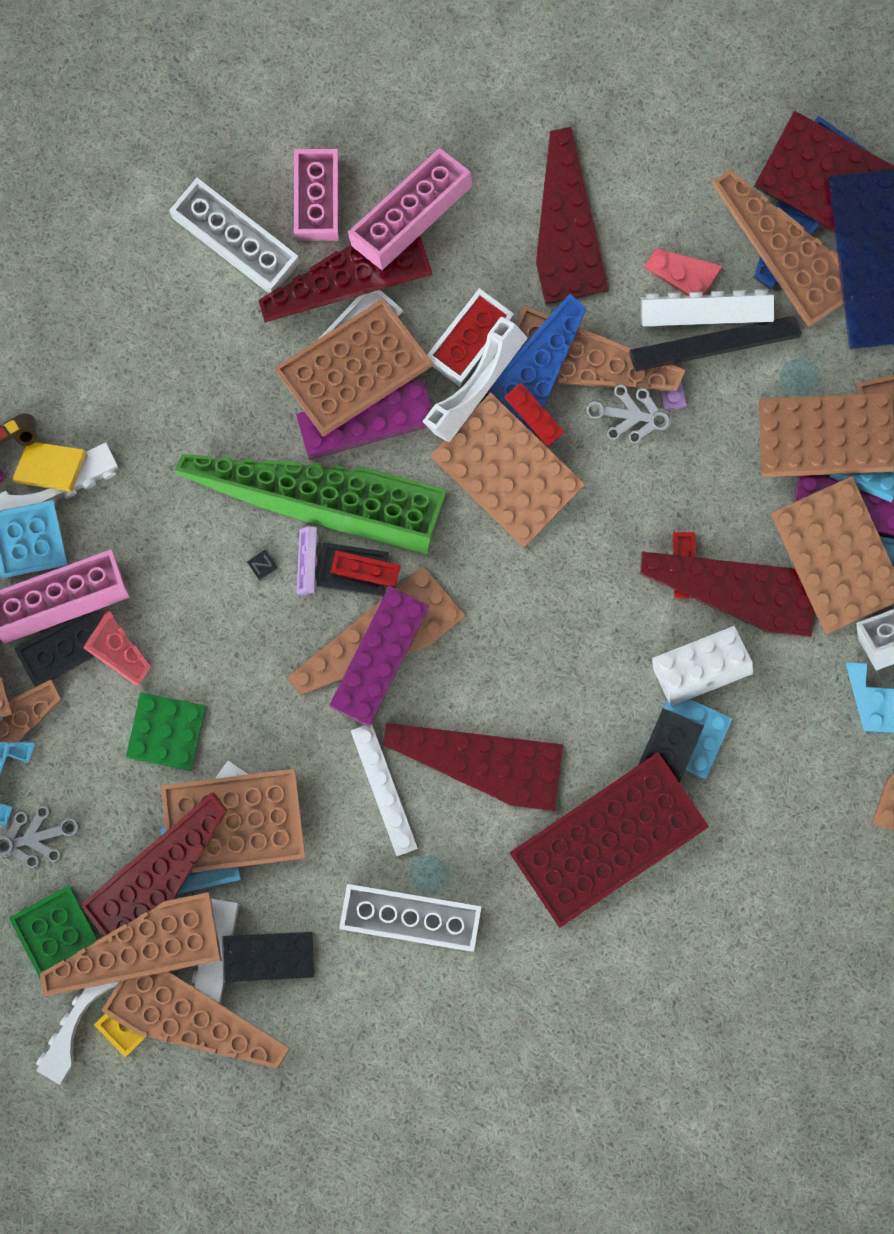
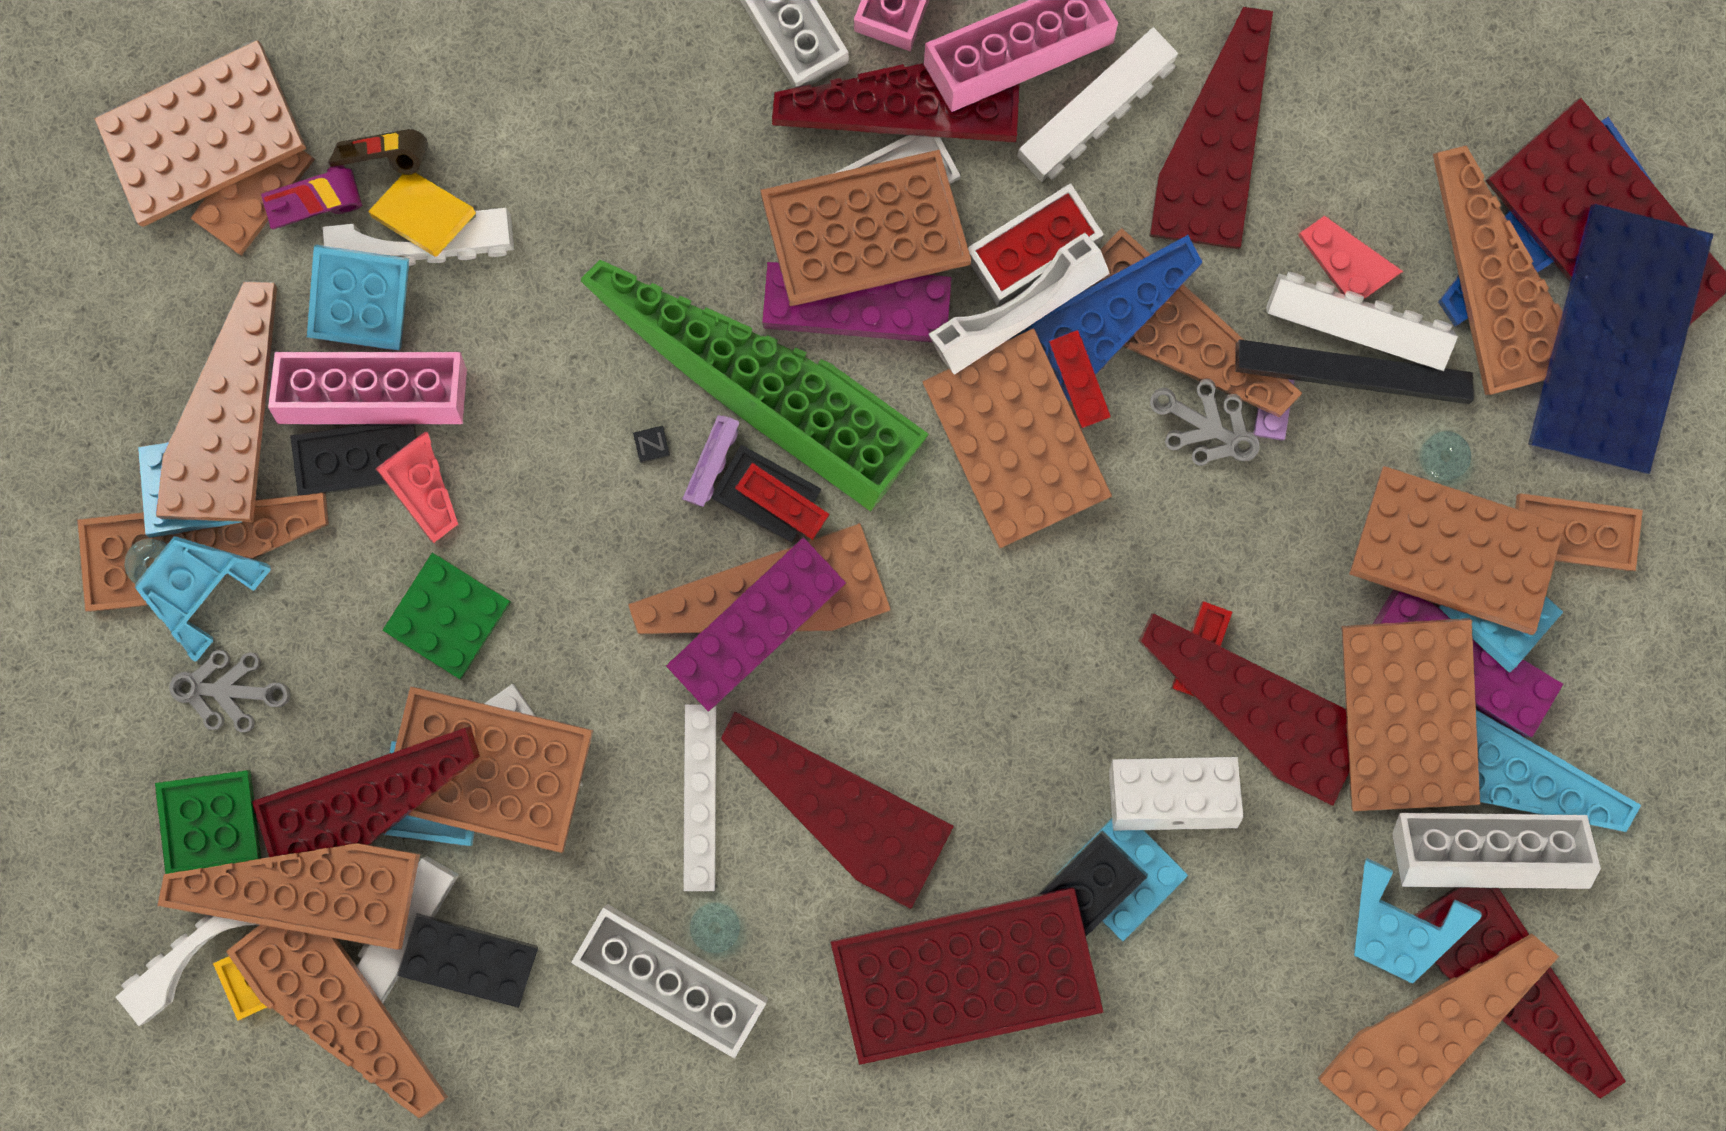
camera: 20 degrees right, 5 degrees up
none -> white brick [1017,27,1178,182]

